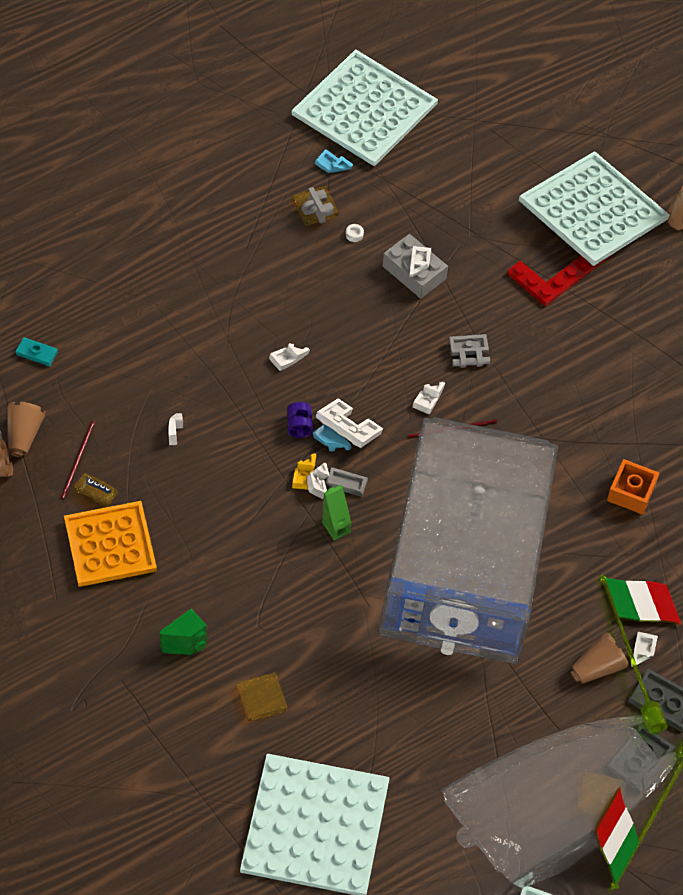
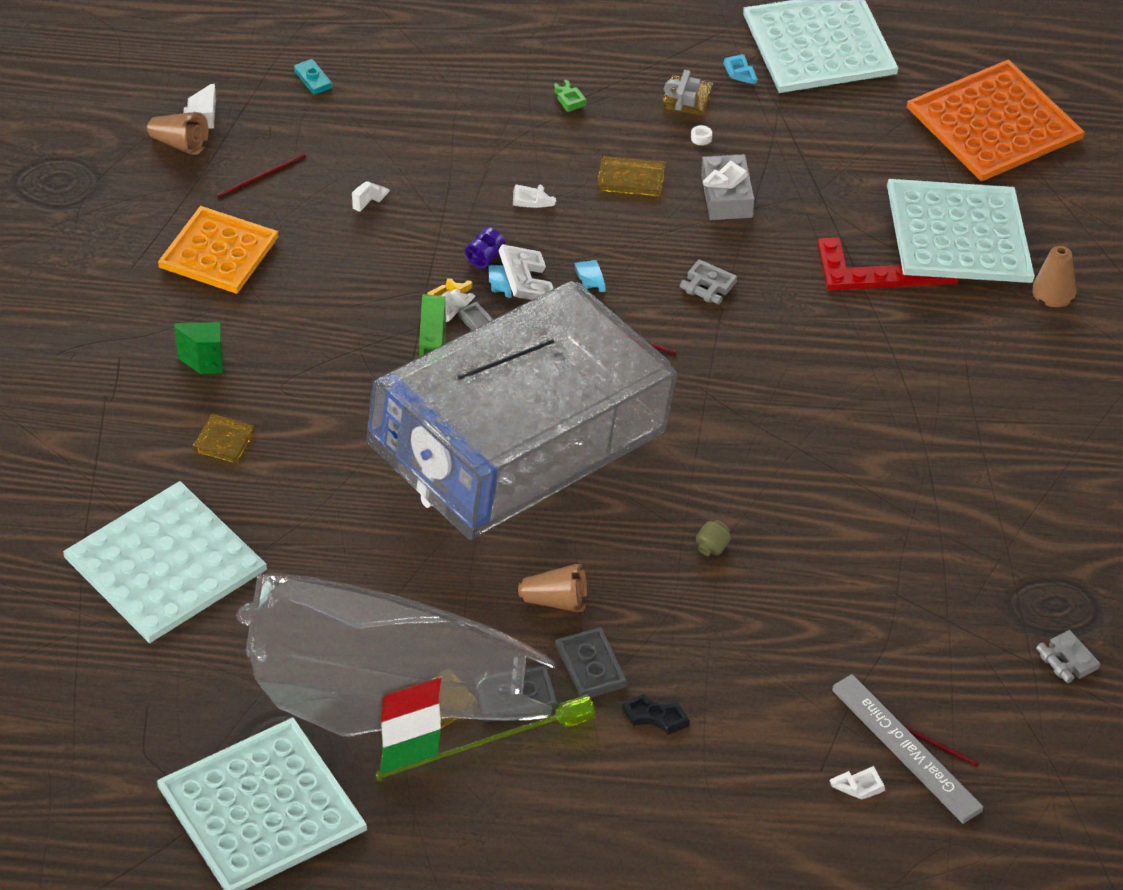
camera: 40 degrees right, 10 degrees down
medium nougat cone [7,402,46,457] -> none
clear yellow slope [73,473,119,506] -> none
white slope [413,382,445,414] -> none
flag [599,575,681,734] -> none
orange brick [607,459,660,515] -> none
white slope [631,632,658,667] -> none
none -> black piece [458,339,554,380]
none -> bright green plate [554,80,586,112]
none -> medium azure slope [575,260,606,292]
none -> clear yellow tile [597,156,666,196]
none -> olive head [696,520,731,556]
none -> orange plate [907,59,1084,182]

